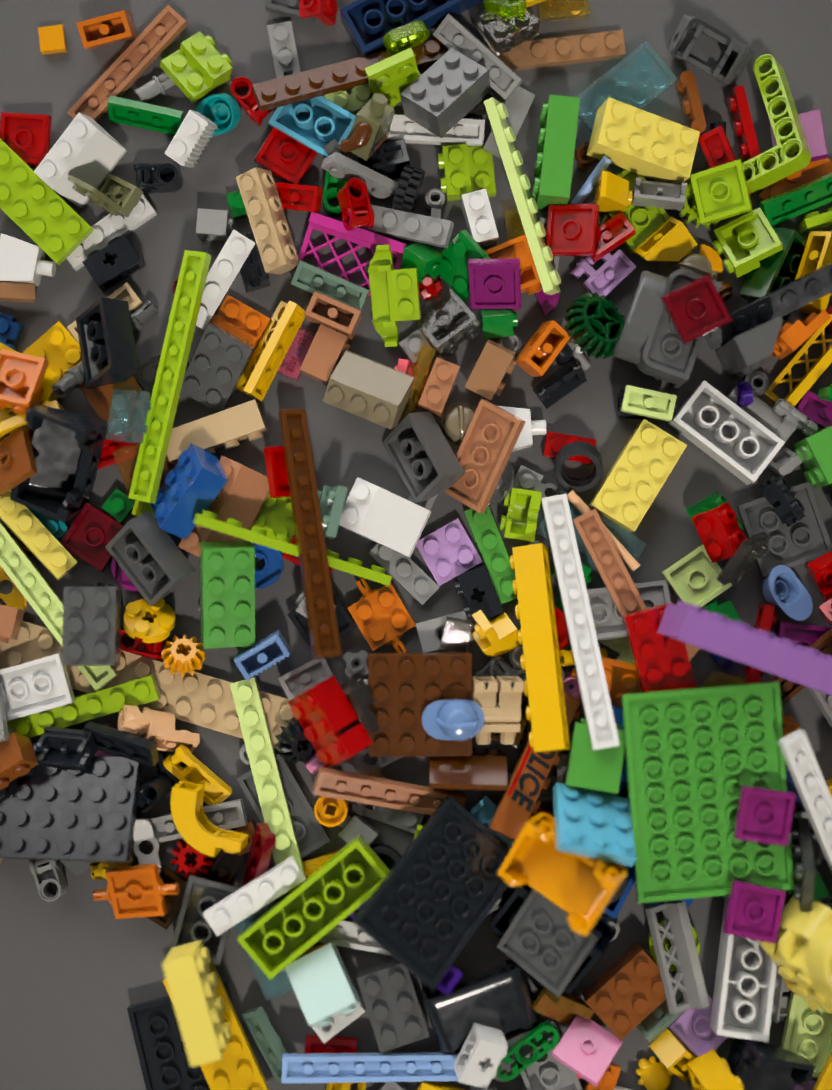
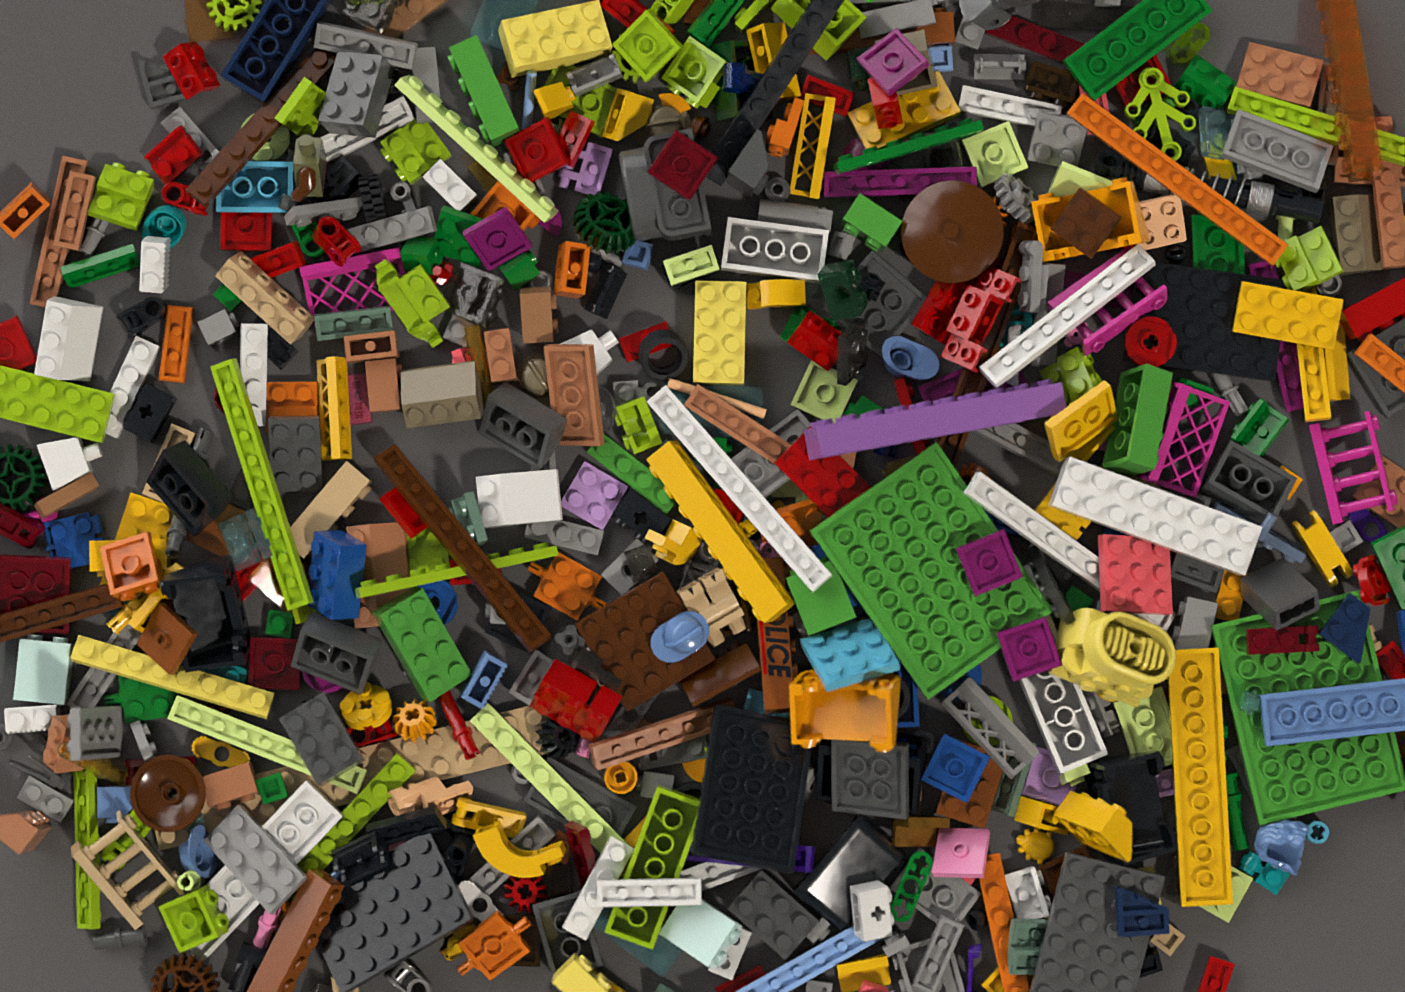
camera: 35 degrees left, 0 degrees up
olive bracket [68,173,143,217] -> none
clear neon green beam [382,20,430,54] -> none
dark purple tile [737,381,753,407] -> none
light grey axle [773,399,818,437] -> none
none -> nougat plate [53,171,96,252]
none -> red plate [144,125,204,185]
none -> orange tile [159,305,194,384]
none -> green plate [256,772,289,805]
none -> red pin [437,690,480,760]
none -> white plate [597,878,702,907]
none -> medium blue plate [622,240,655,271]
none -> light orange tile [682,758,706,783]
none -> clear blue piece [722,63,763,94]
none -> yellow brick [746,279,806,310]
none -> light grey plate [806,916,831,943]
none -> clear green brick [818,260,868,321]
none -> blue plate [921,734,991,803]
none -> yellowish green plate [1058,764,1090,787]

